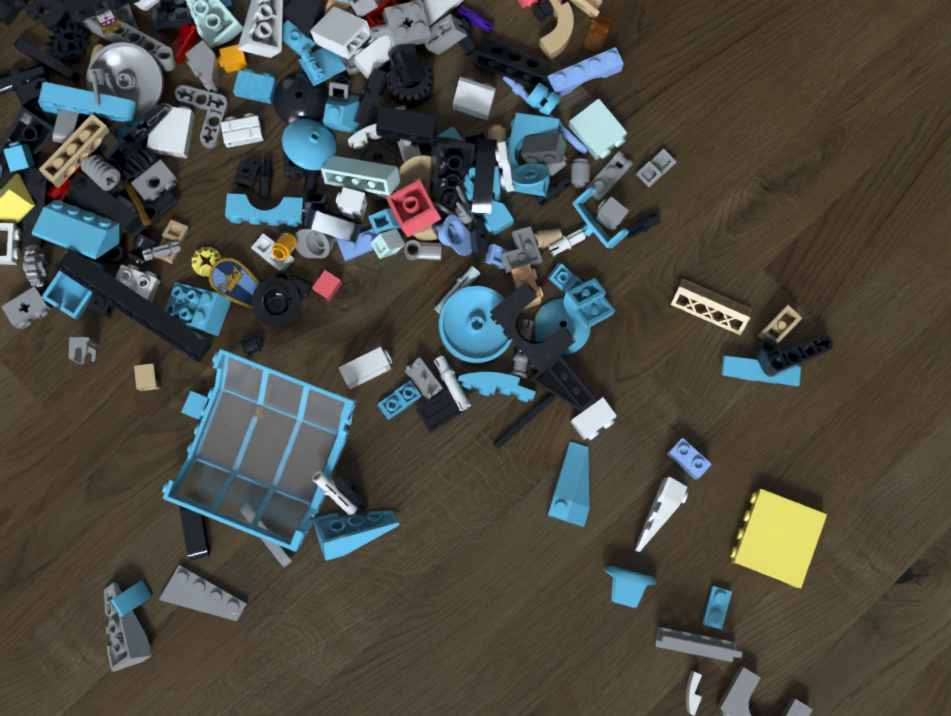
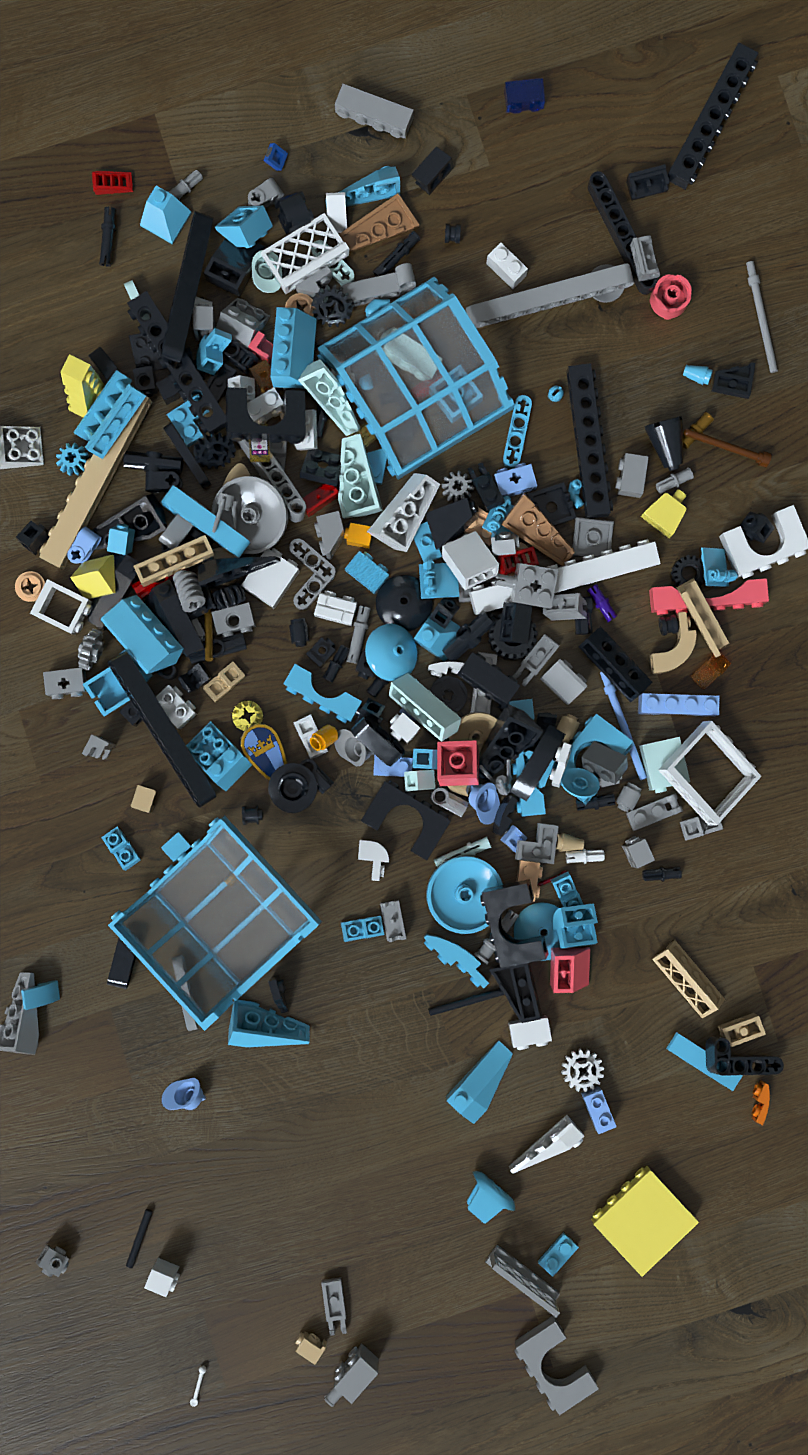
camera: 25 degrees right, 5 degrees up
light grey axle [142,241,181,260] -> none
light grey wing [159,565,248,621] -> none
coral panel [312,270,342,302] -> none
white pin [312,471,357,515] -> none
white window [339,347,392,389] -> none
black plate [415,389,463,433] -> none
white pin [433,356,471,411] -> none
medium azure wheel [526,82,561,117] -> none
medium azure piece [572,187,629,248] -> none
white slope [686,670,702,716] -> none
none -> medium azure slope [101,826,141,871]
none -> light blue piece [162,1078,206,1110]
none -> medium azure plate [167,394,210,447]
none -> black brick [289,618,310,647]
none -> light grey pin [346,606,371,664]
none -> white brick [358,840,389,881]
none -> black arch [361,780,451,861]
none -> light grey hinge [512,634,560,686]
none -> coral slope [550,947,590,993]
none -> white gear [561,1048,604,1092]
none -> white window [658,721,761,825]
none -> orange slope [751,1080,770,1125]

